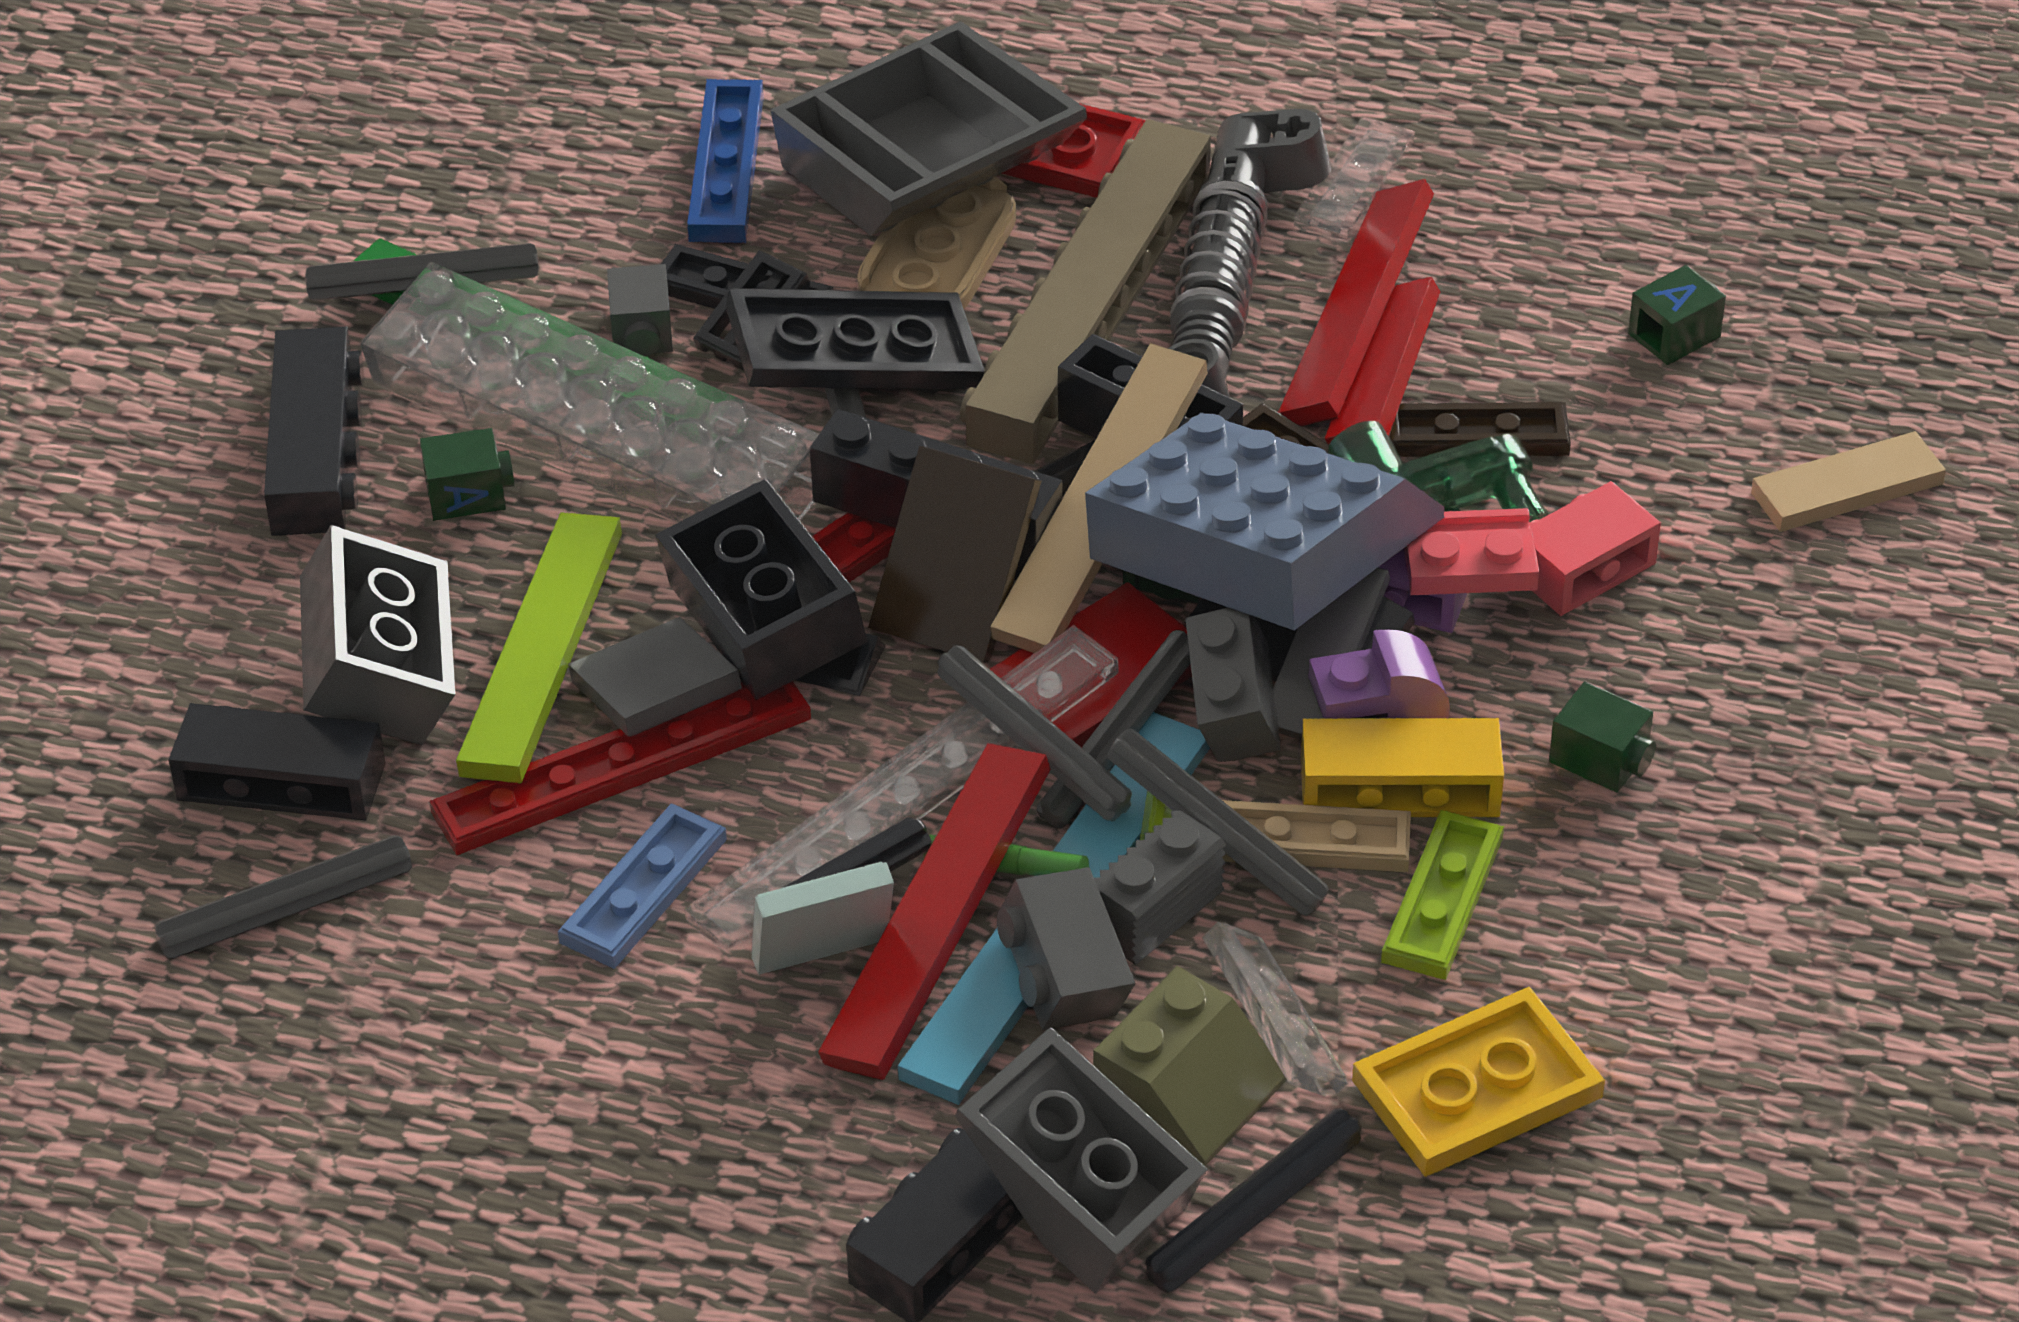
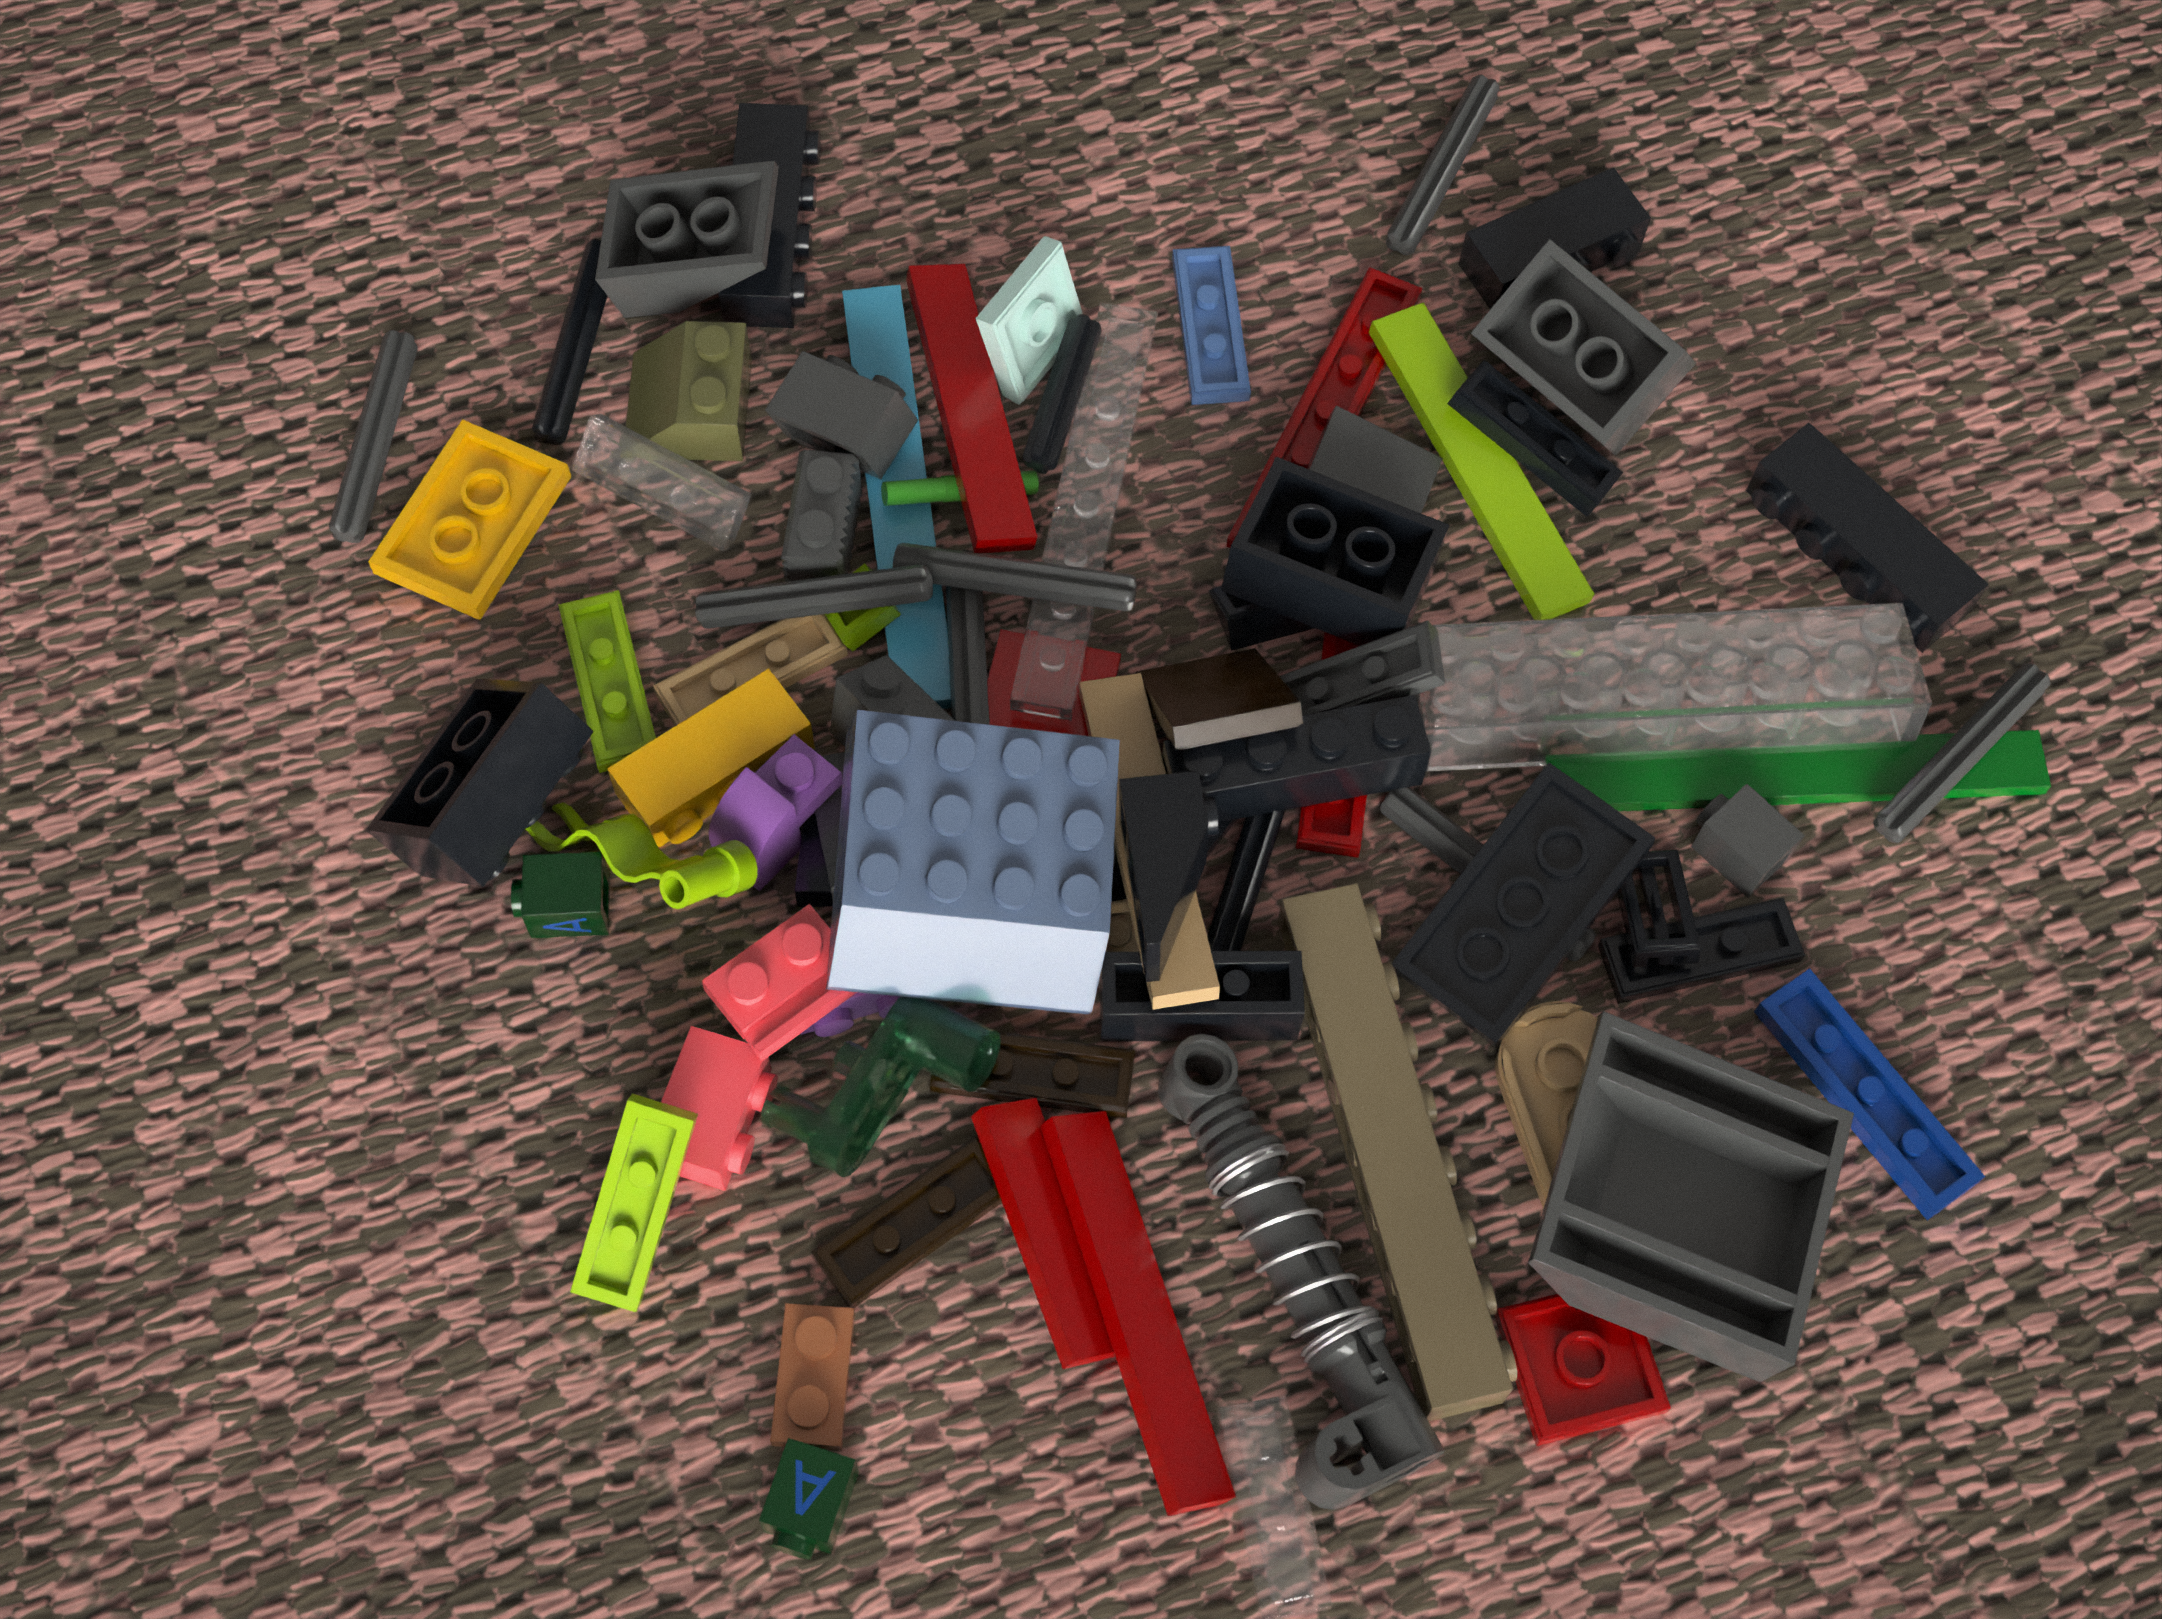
camera: 140 degrees right, 20 degrees up
dark green brick [420,427,515,521] -> none
tan tile [1751,431,1946,532] -> none
none -> dark grey axle [329,330,418,543]
none -> black brick [366,679,594,887]
none -> lime flag [526,802,758,909]
none -> lime plate [570,1093,698,1312]
none -> nougat plate [770,1303,855,1451]
none -> black slope [1119,771,1219,982]
none -> dark grey tile [1279,620,1446,715]
none -> black tile [1447,360,1623,517]

